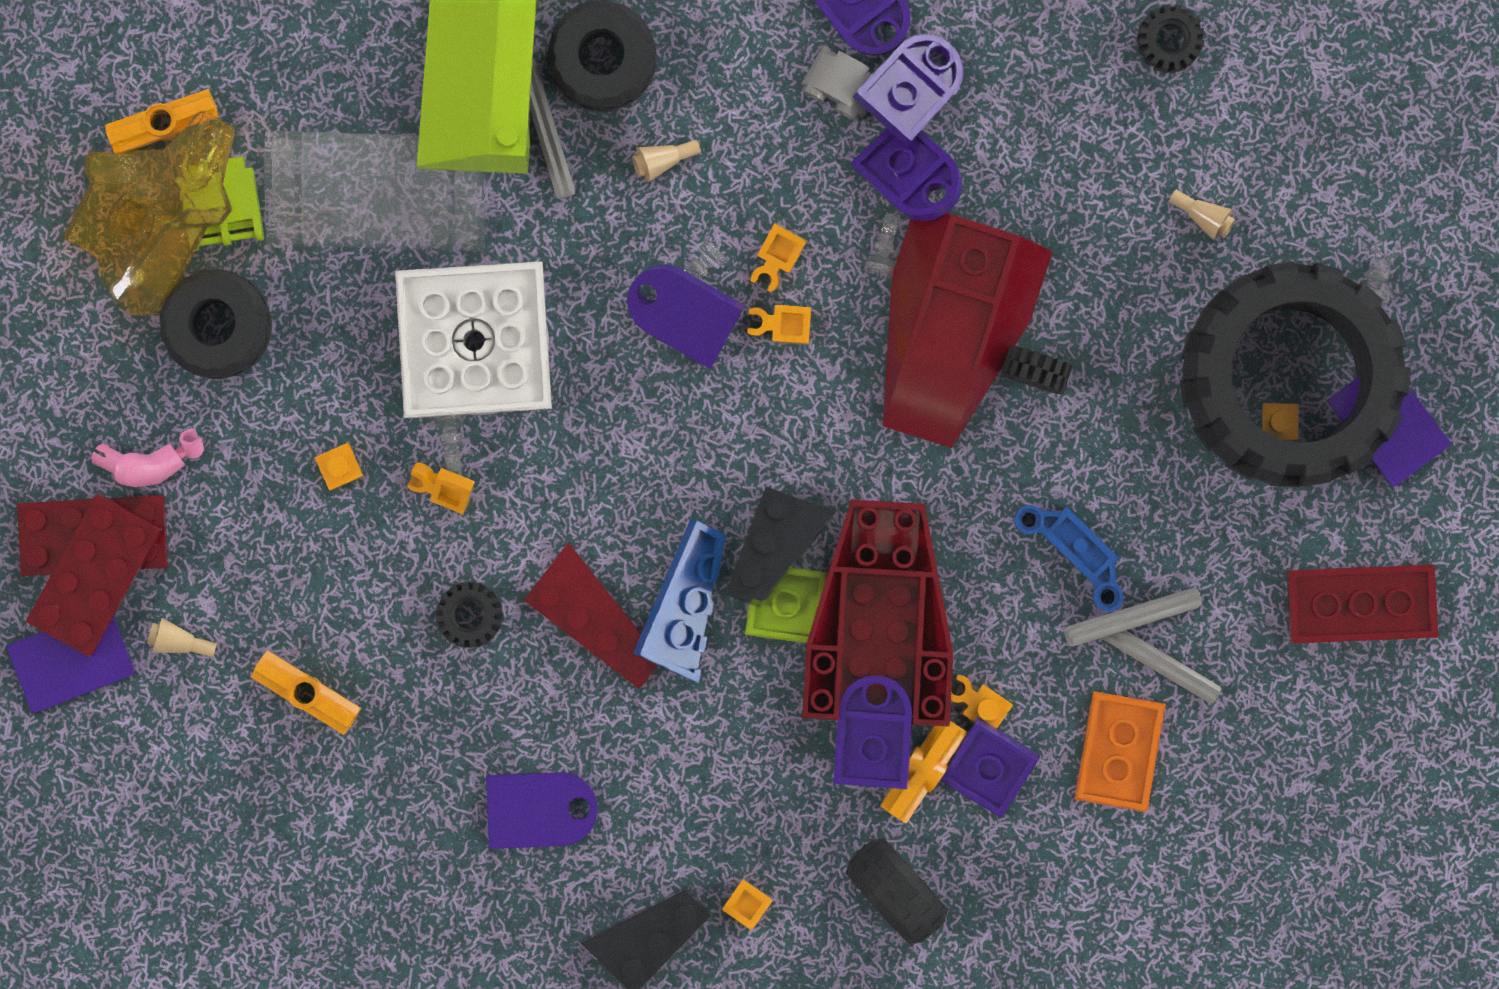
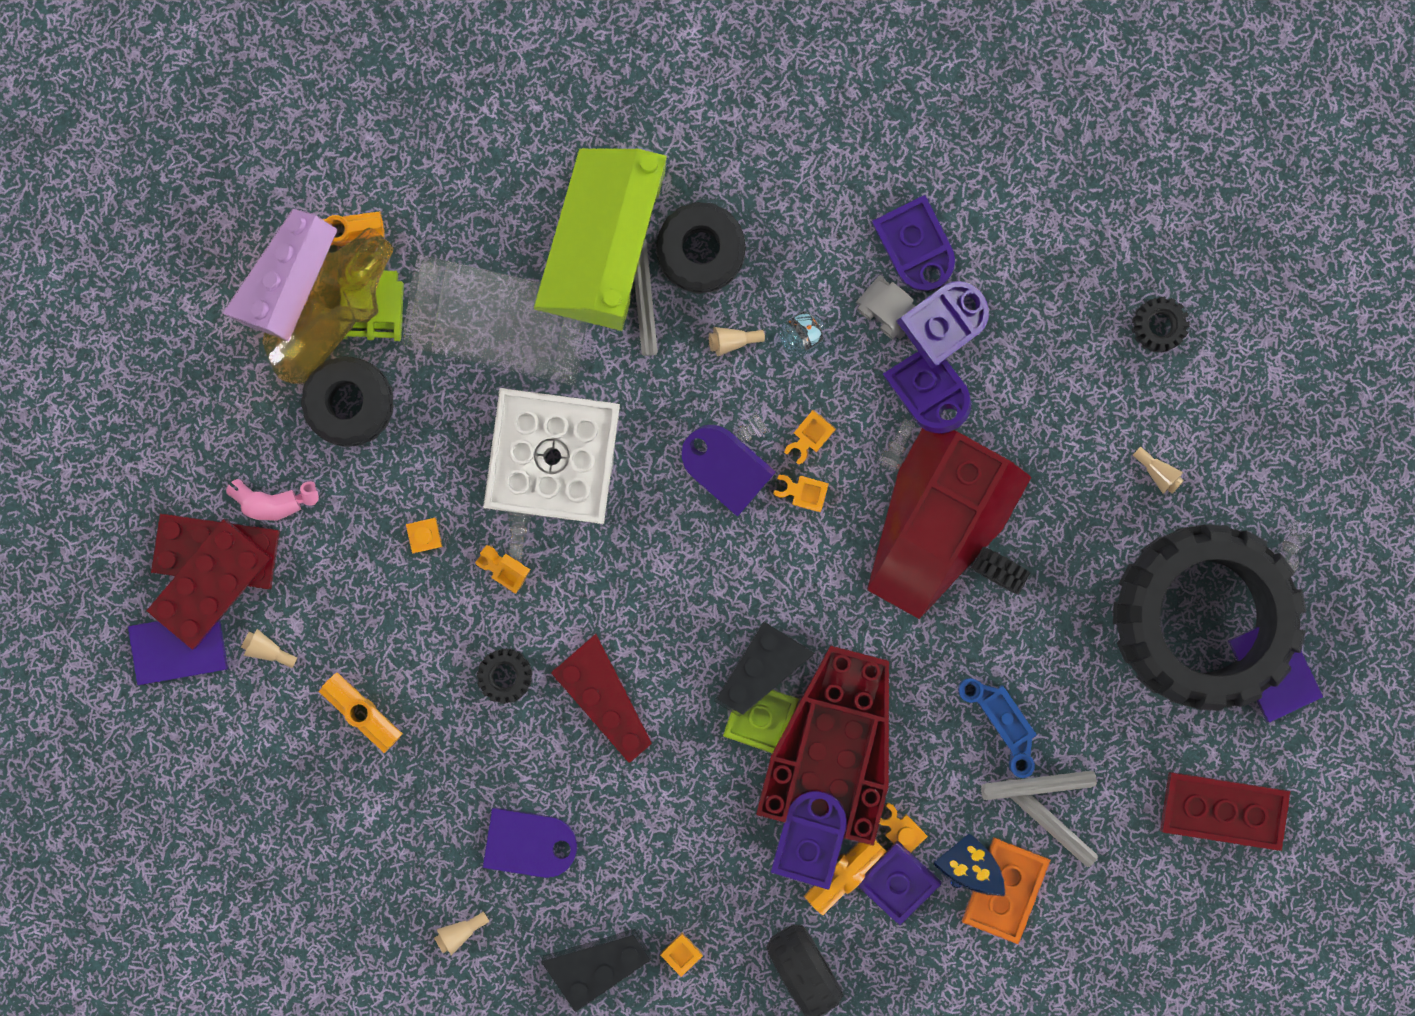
camera: 10 degrees right, 0 degrees up
wing [633,519,726,683] -> none
light orange plate [1262,403,1299,440] -> none
none -> lavender wedge [222,208,338,341]
none -> tan cone [434,911,489,955]
none -> head [779,311,825,355]
none -> dark blue shield [933,834,1005,896]

